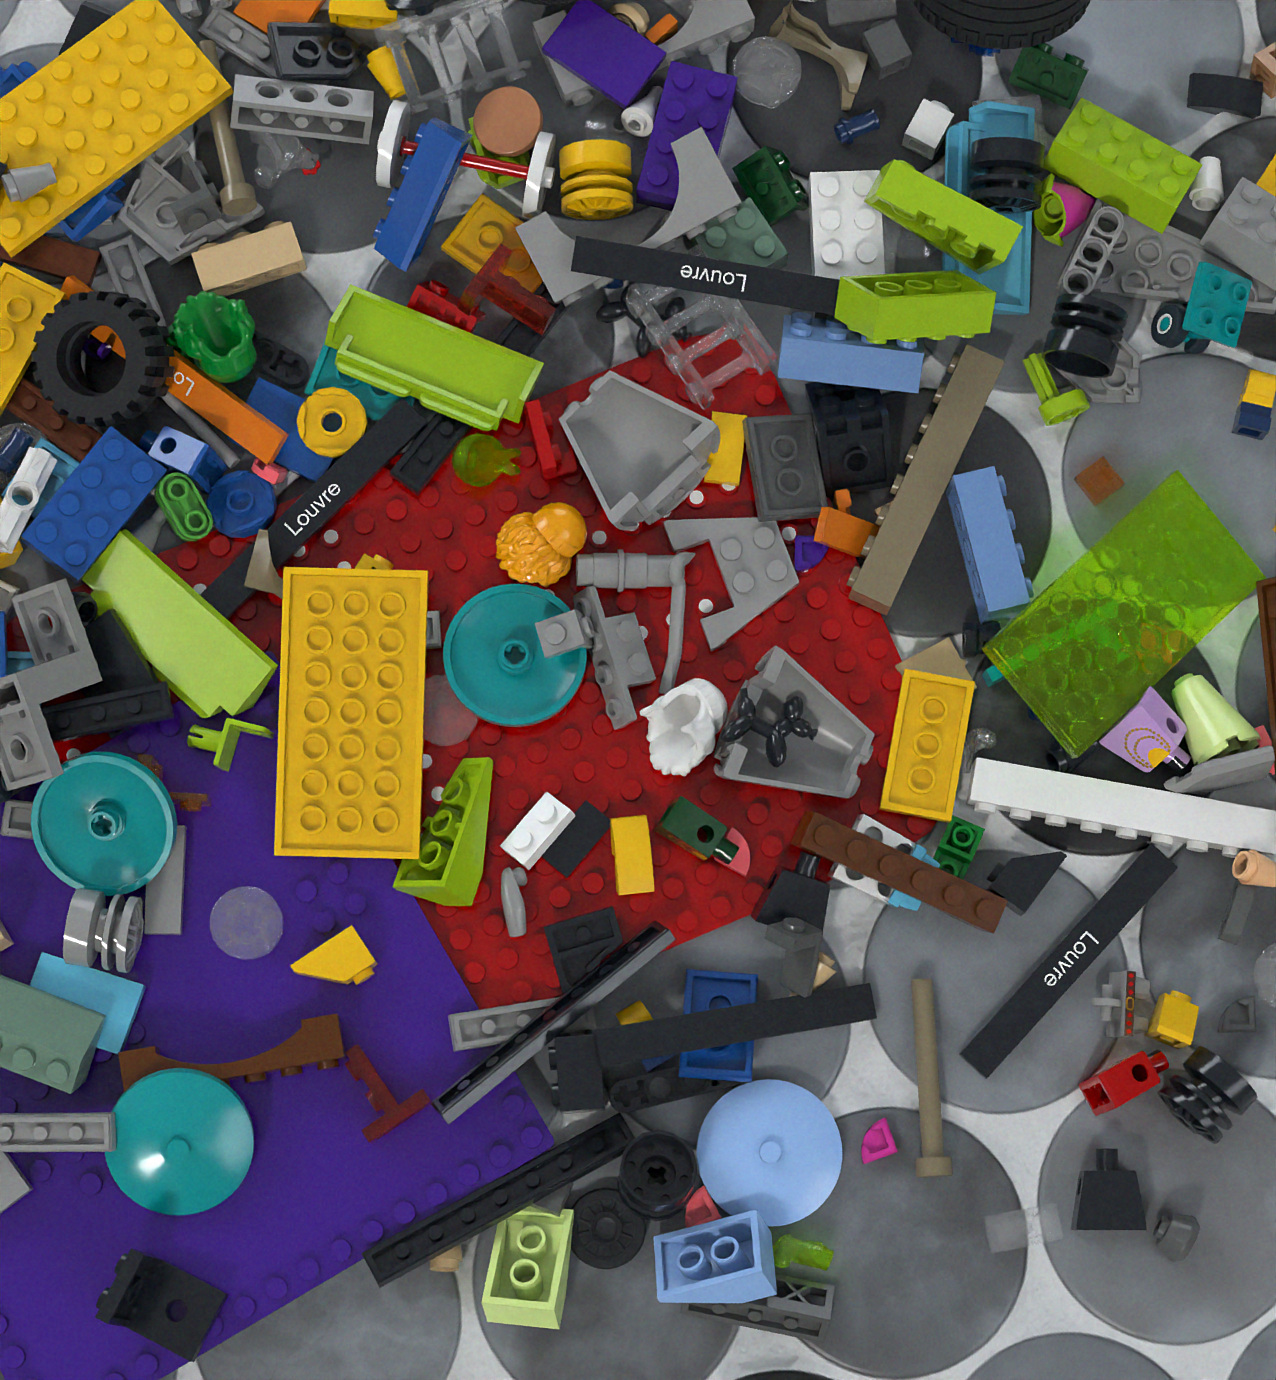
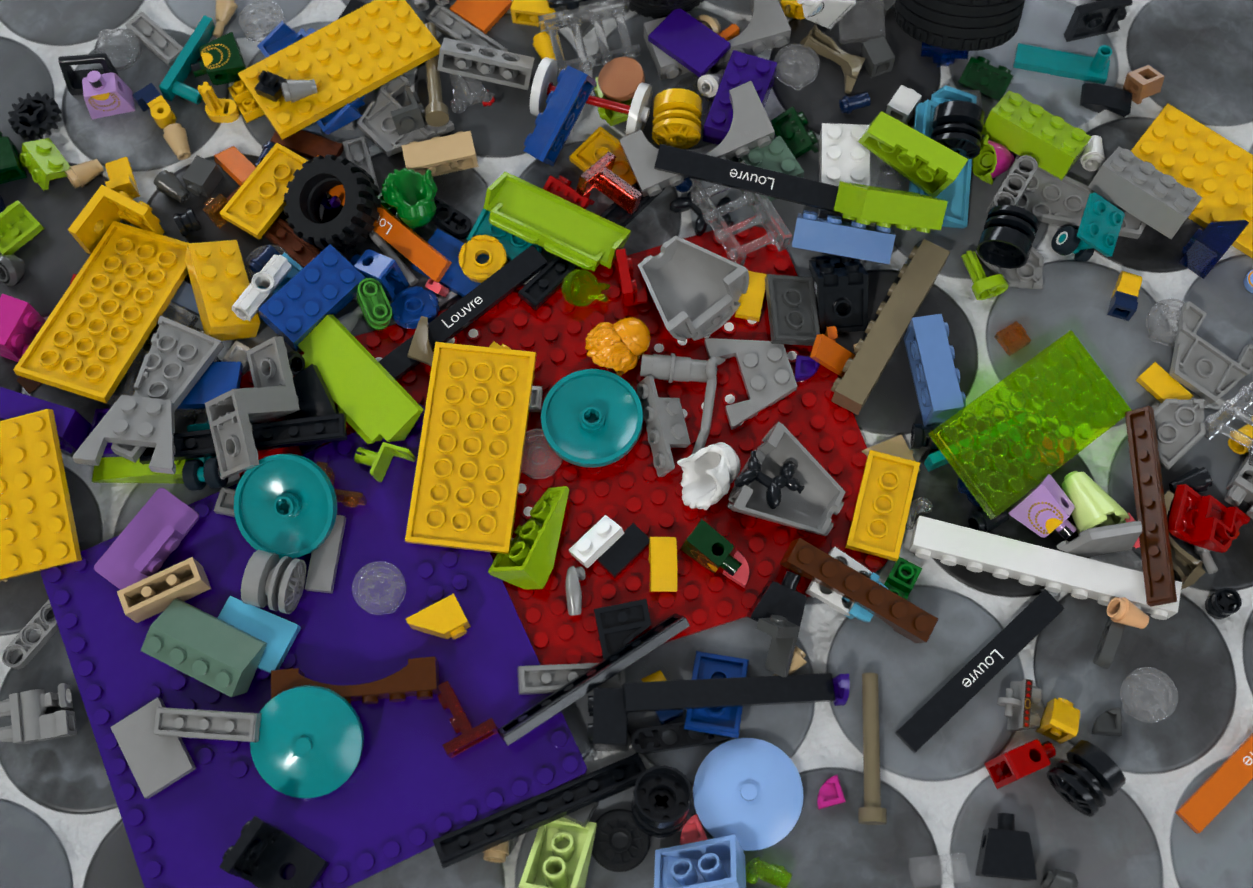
camera: 10 degrees right, 10 degrees down
black tile [267,22,374,80] -> none
light grey bracket [535,609,595,659] -> none
black slope [986,851,1067,917] -> none
none -> dark purple tile [832,674,850,706]
none -> teal piece [1013,43,1112,84]

